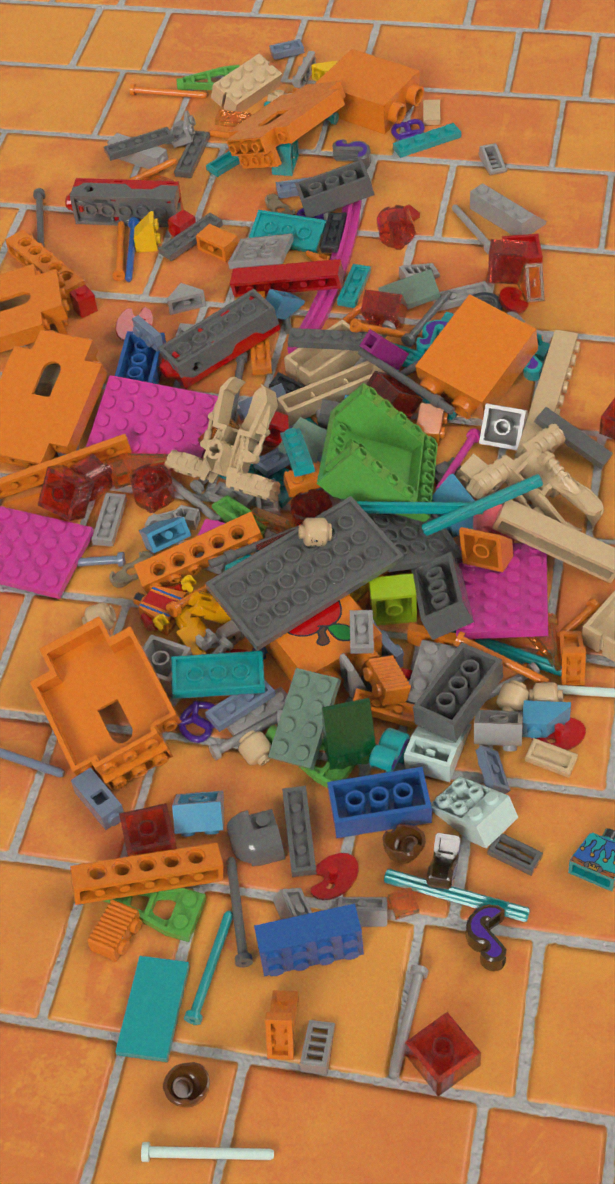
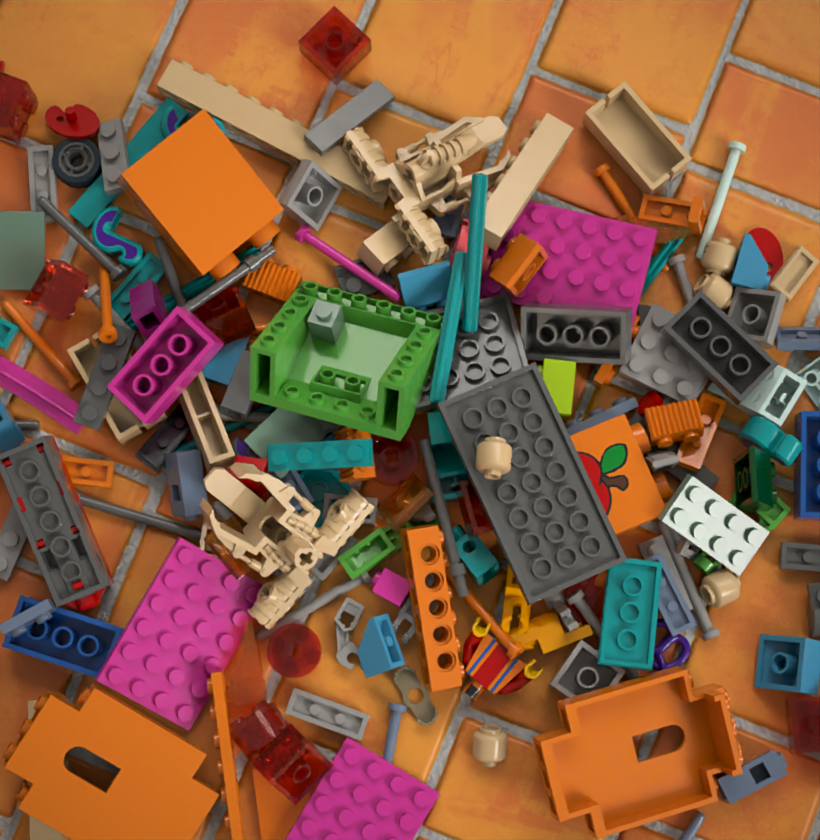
camera: 85 degrees left, 30 degrees up
light grey plate [350,610,374,654] -> none
orange bar [453,631,549,683] -> none
clear orange slope [517,263,545,302] -> none
none -> dark pink brick [106,306,224,424]
none -> sand green brick [307,299,345,344]

